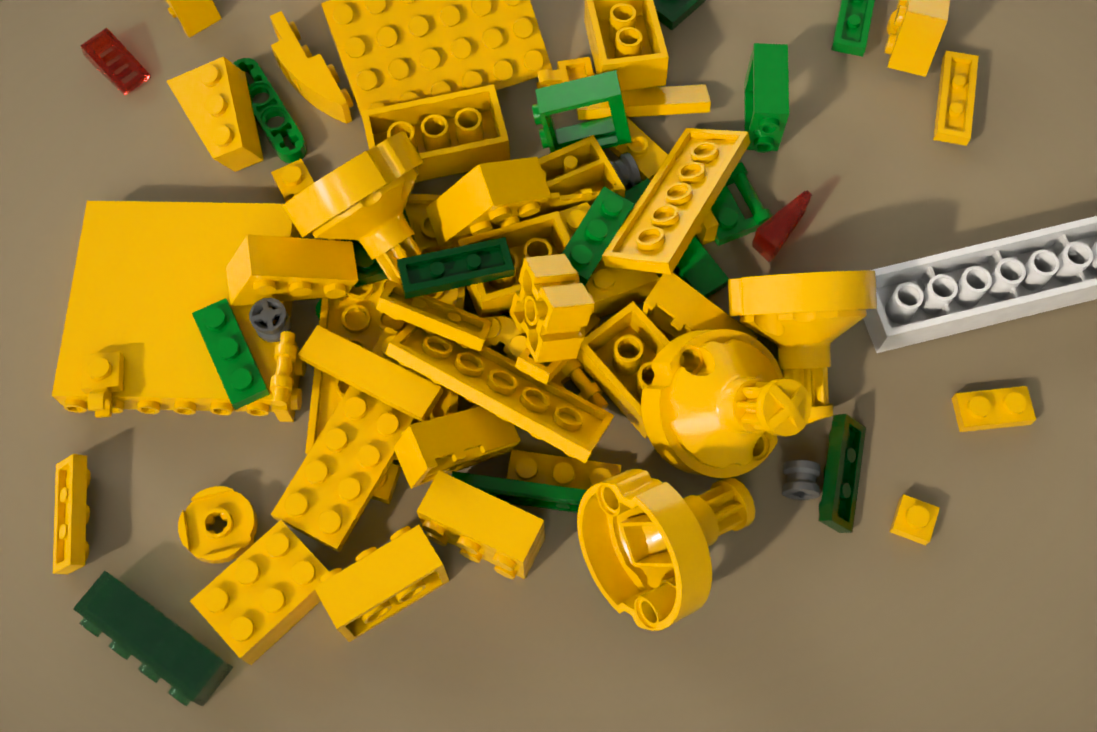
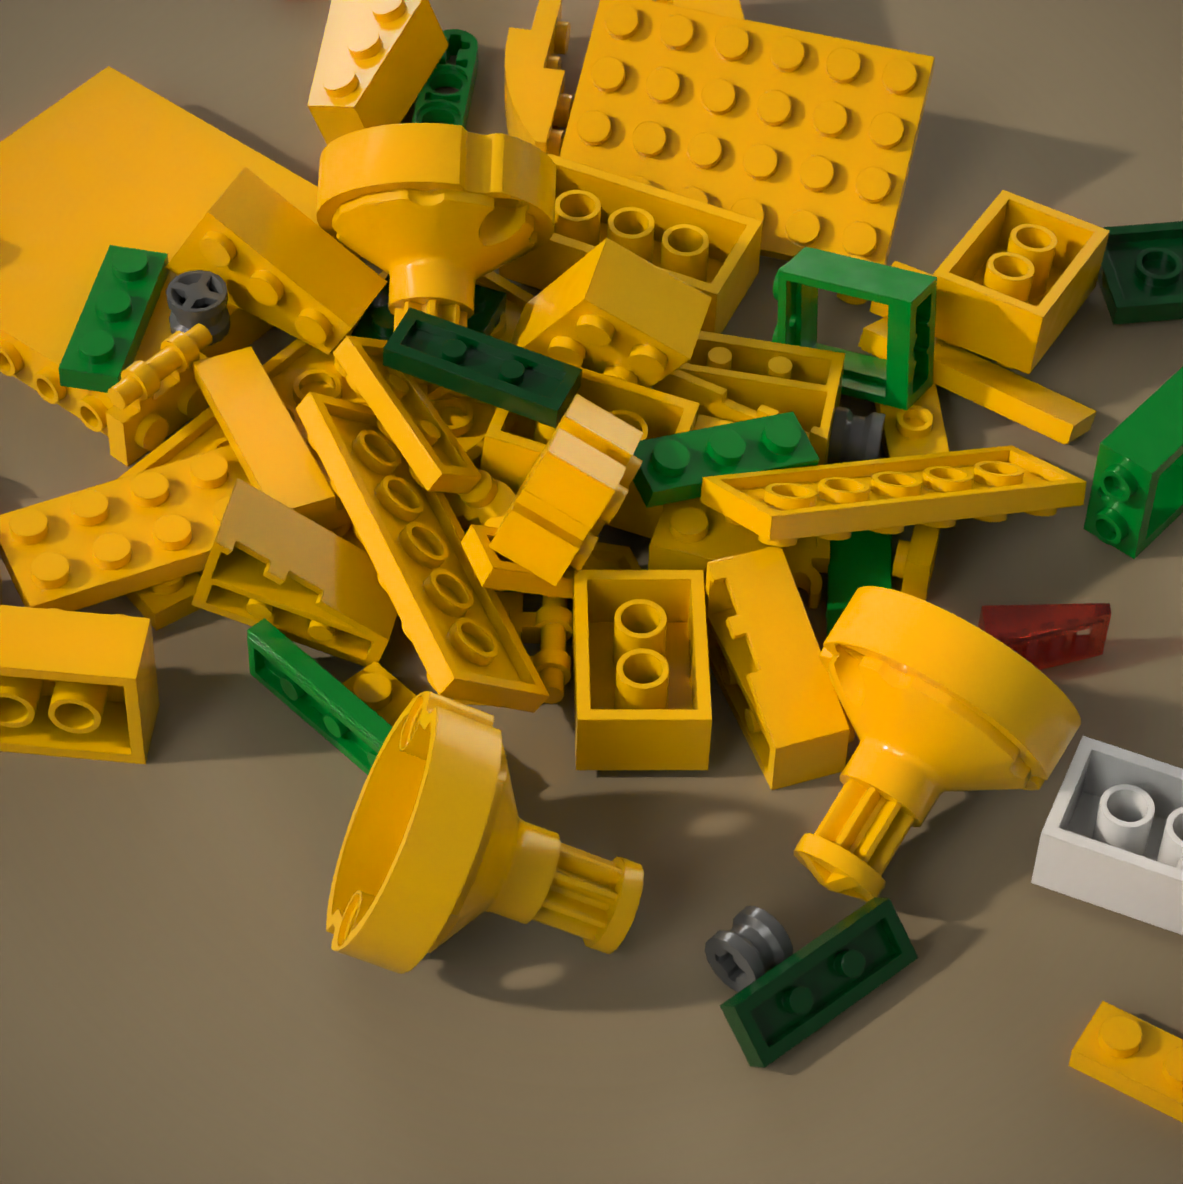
camera: 35 degrees right, 20 degrees down
yellow brick [416,470,545,580] -> none
yellow piece [641,329,812,478] -> none
green plate [711,162,774,246] -> none
yellow plate [889,494,940,546] -> none

